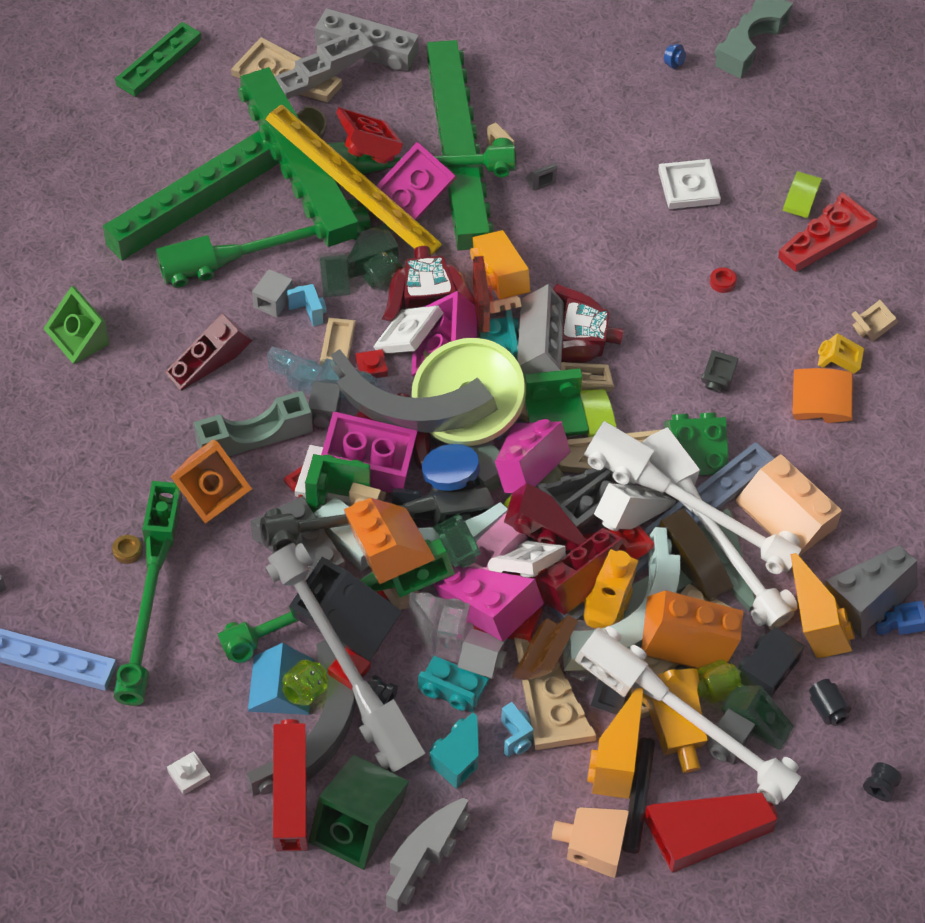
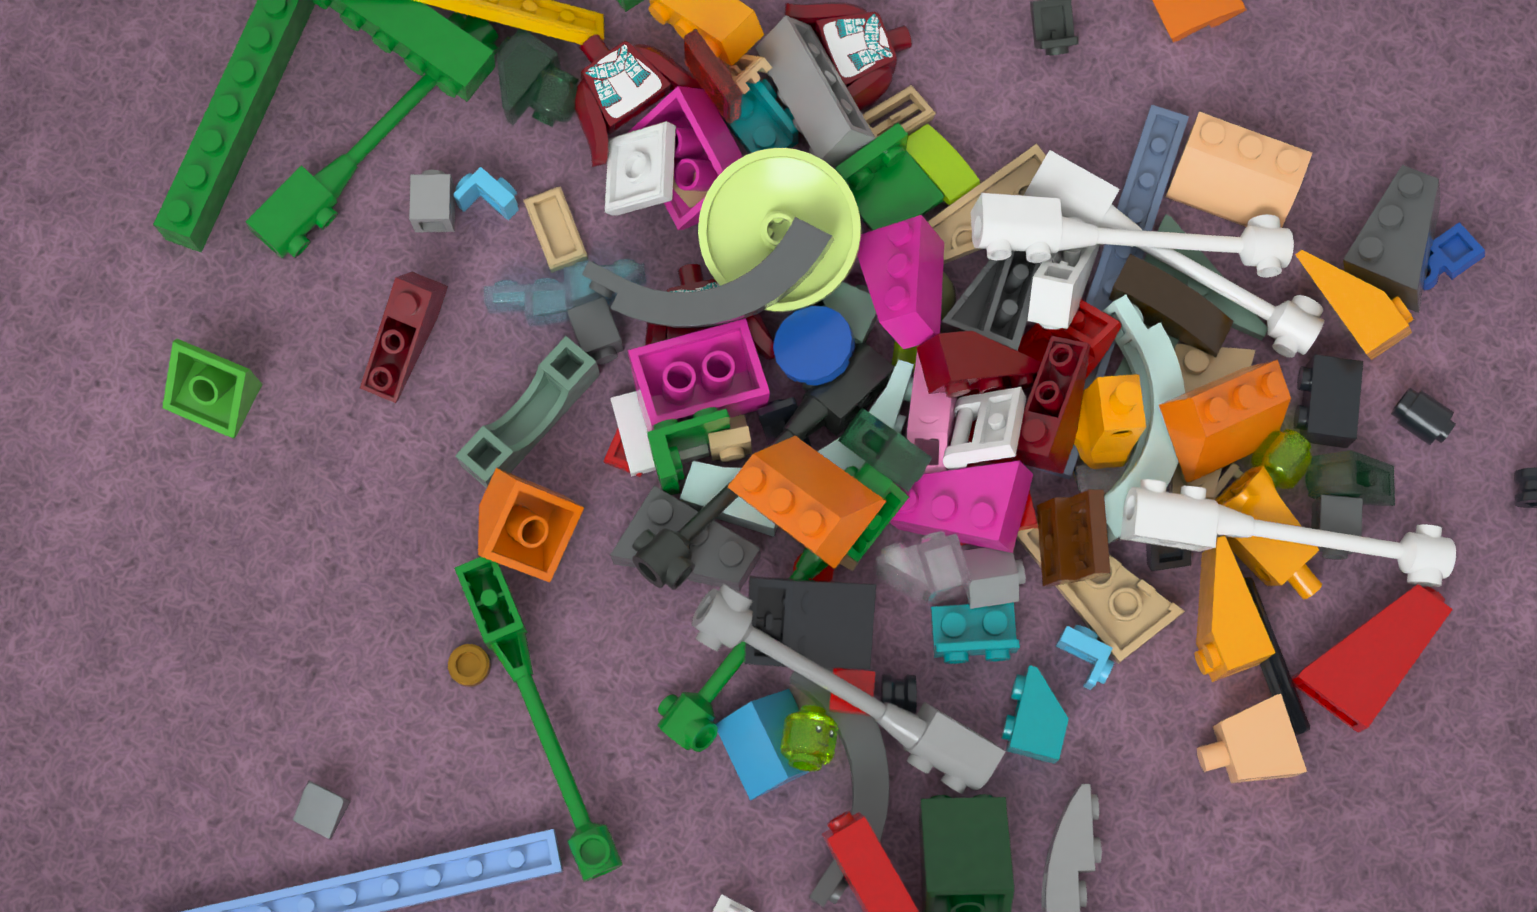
camera: 25 degrees left, 20 degrees up
clear green slope [317,251,350,298] -> none
red plate [355,349,388,380] -> none
green bracket [664,412,728,475] -> none

